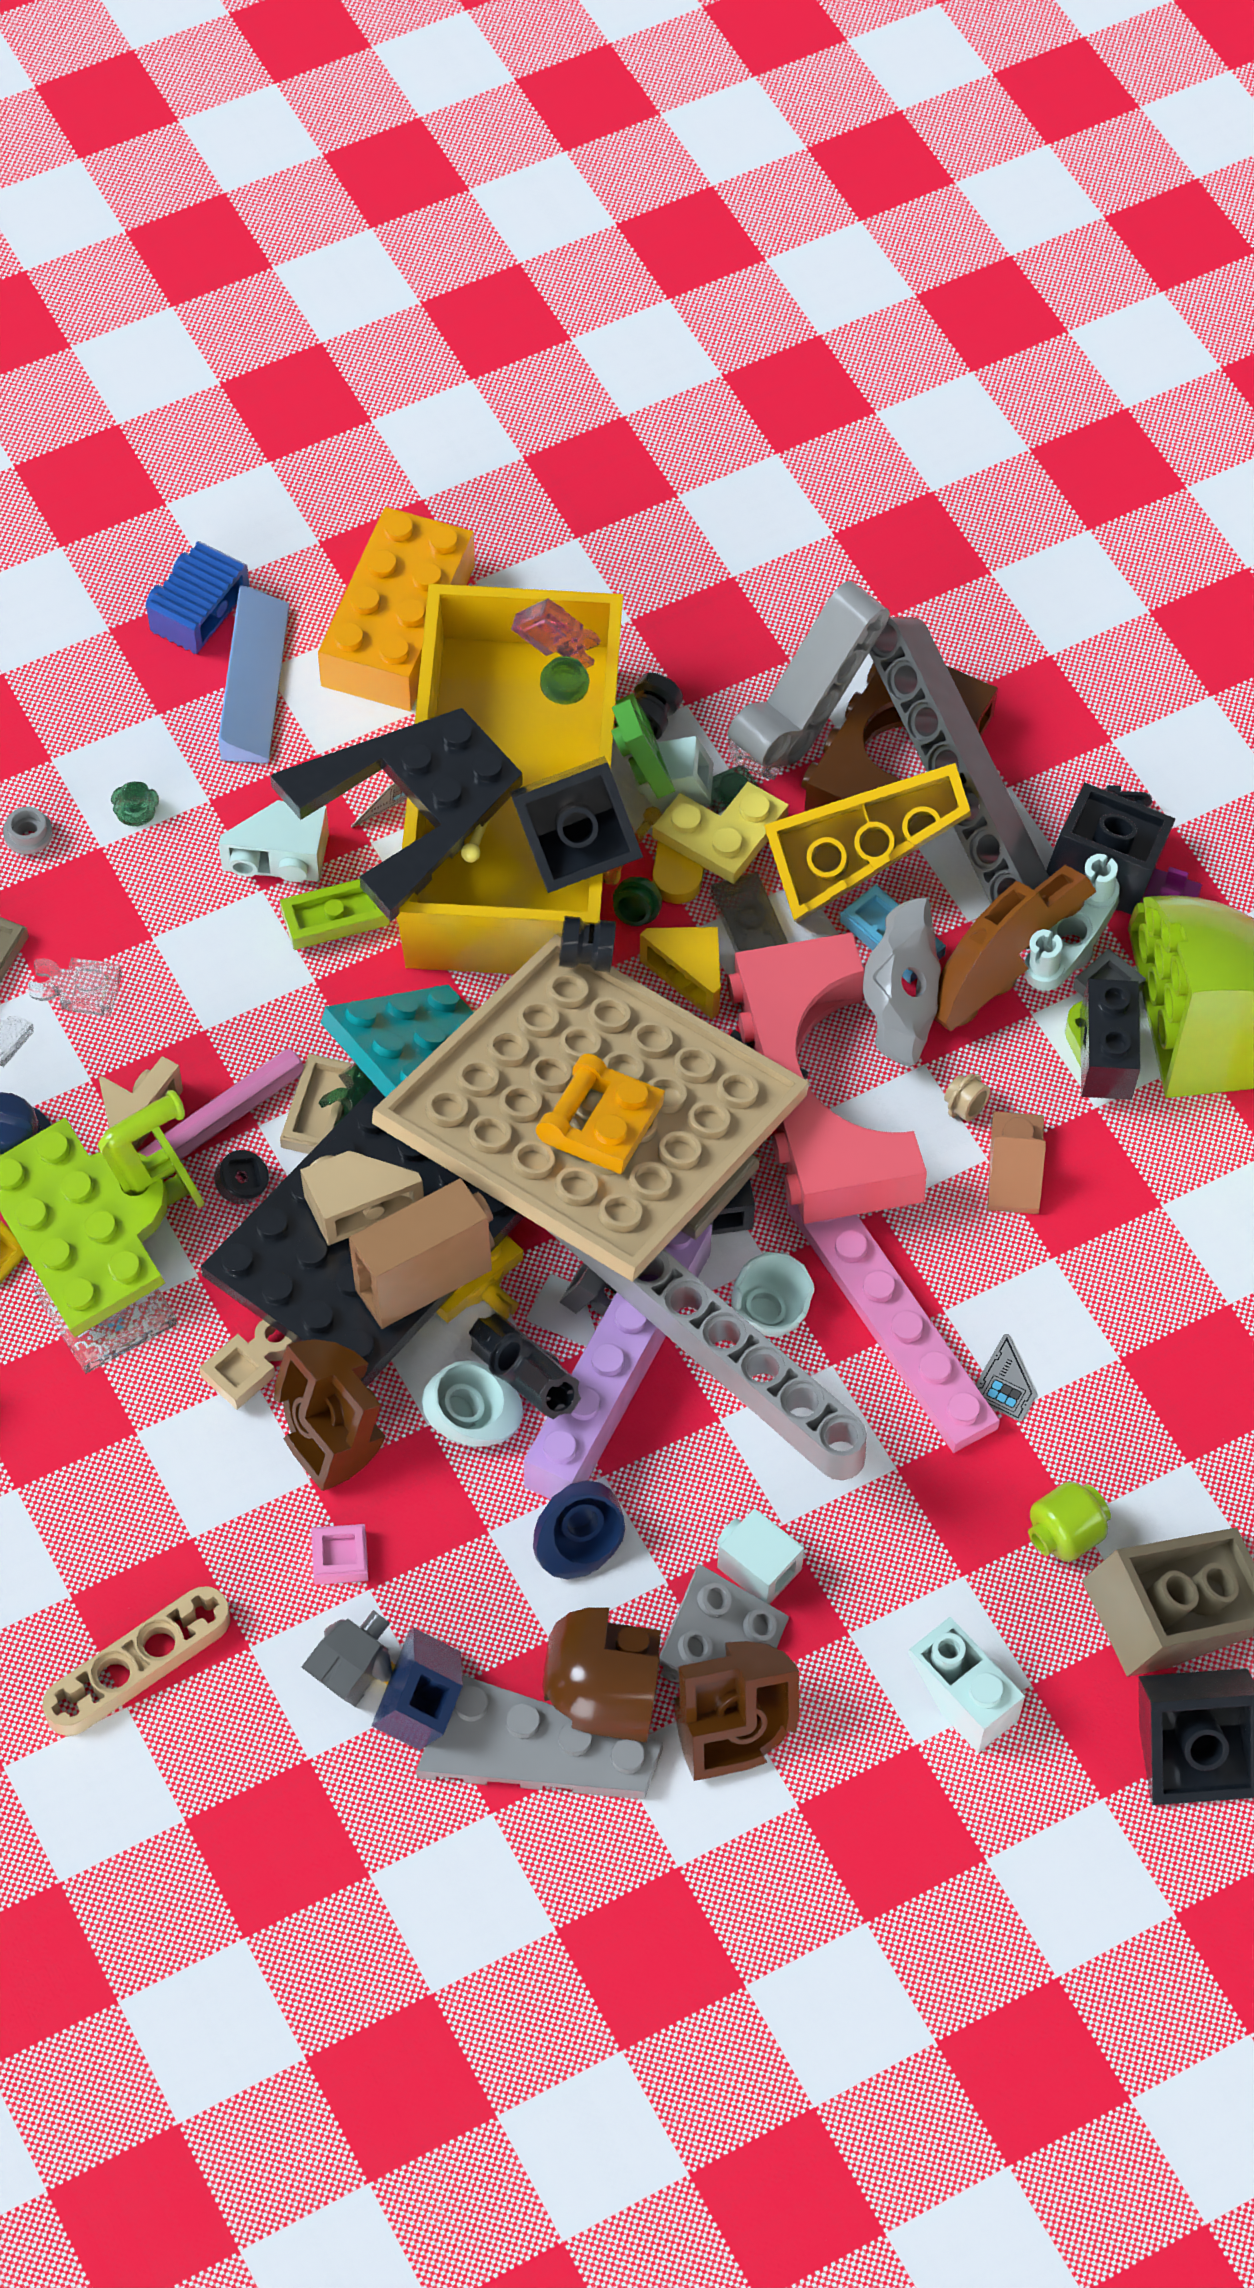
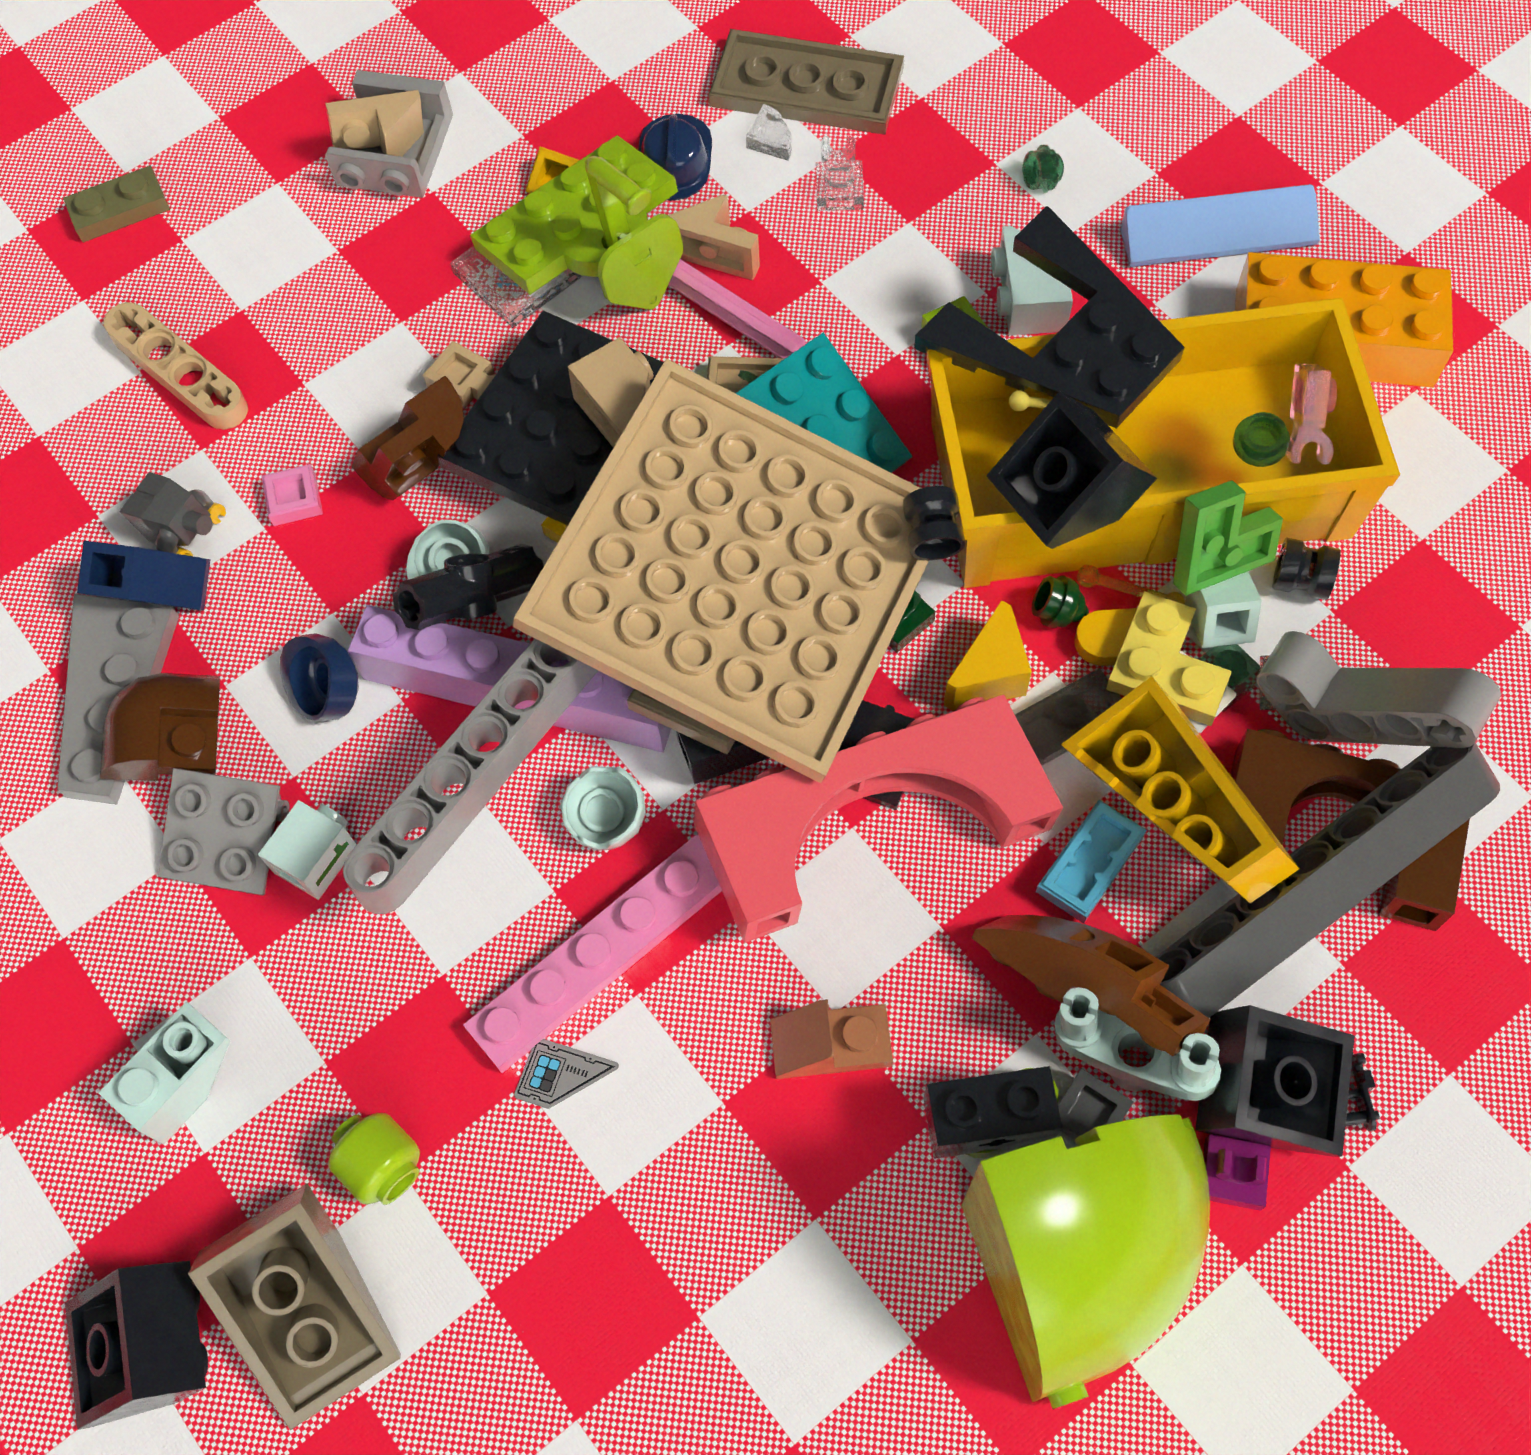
camera: 85 degrees right, 5 degrees up
light grey plate [3,807,53,855] -> none
blue brick [145,541,250,654] -> none
black tile [214,1150,269,1204] -> none
medium nougat brick [349,1178,495,1329] -> none
light orange plate [536,1053,665,1175] -> none
reddish brown brick [674,1641,799,1781] -> none
light grey piece [863,898,941,1067] -> none
tan plate [944,1074,990,1121] -> none

